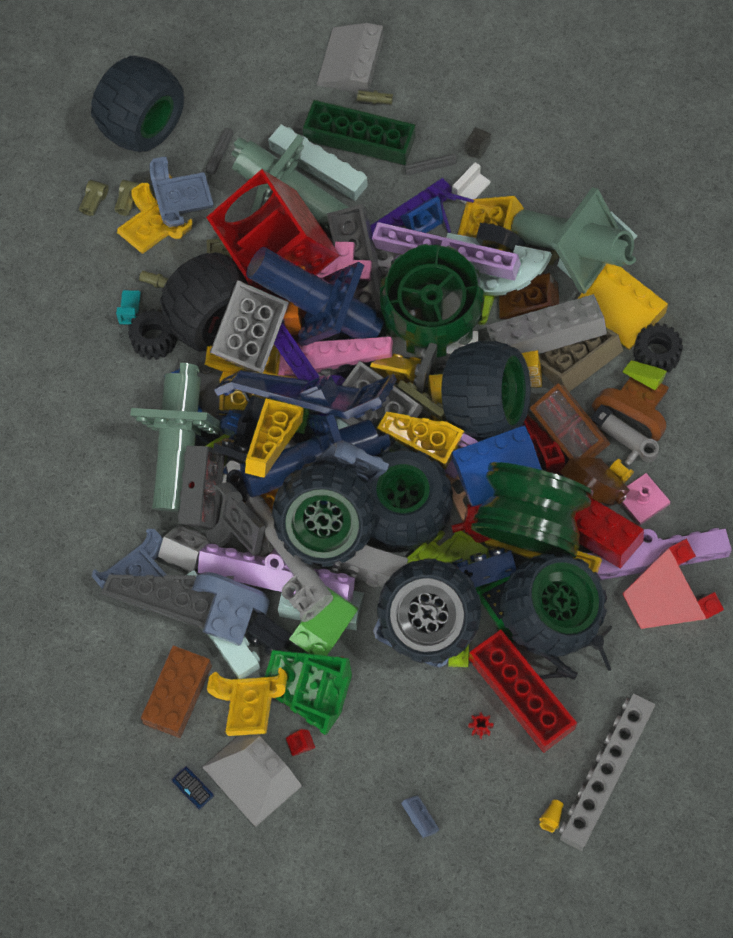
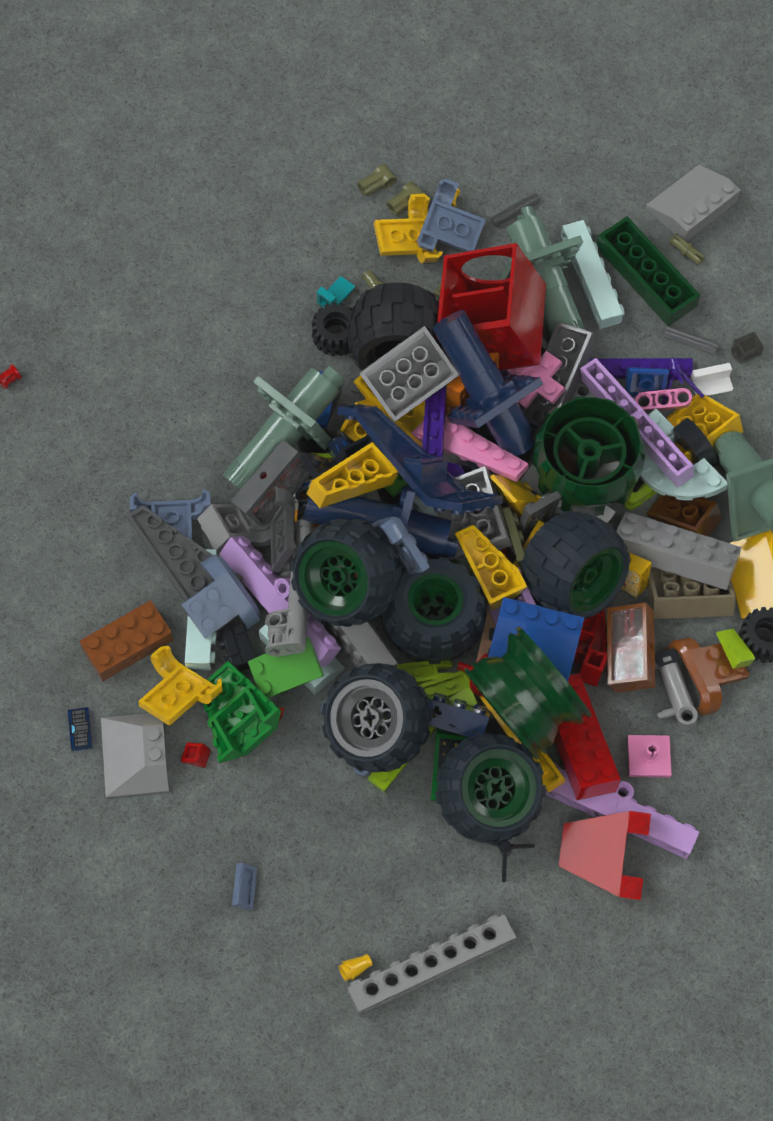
camera: 30 degrees right, 0 degrees up
black wheel [91,55,184,152] -> none
red gear [468,712,494,739] -> none
red brick [469,630,577,753] -> none
black plant [540,652,578,680] -> none
reddish brown brick [560,457,630,504] -> none
yellow bush [610,459,634,483] -> none
none -> bright pink beam [635,388,692,412]

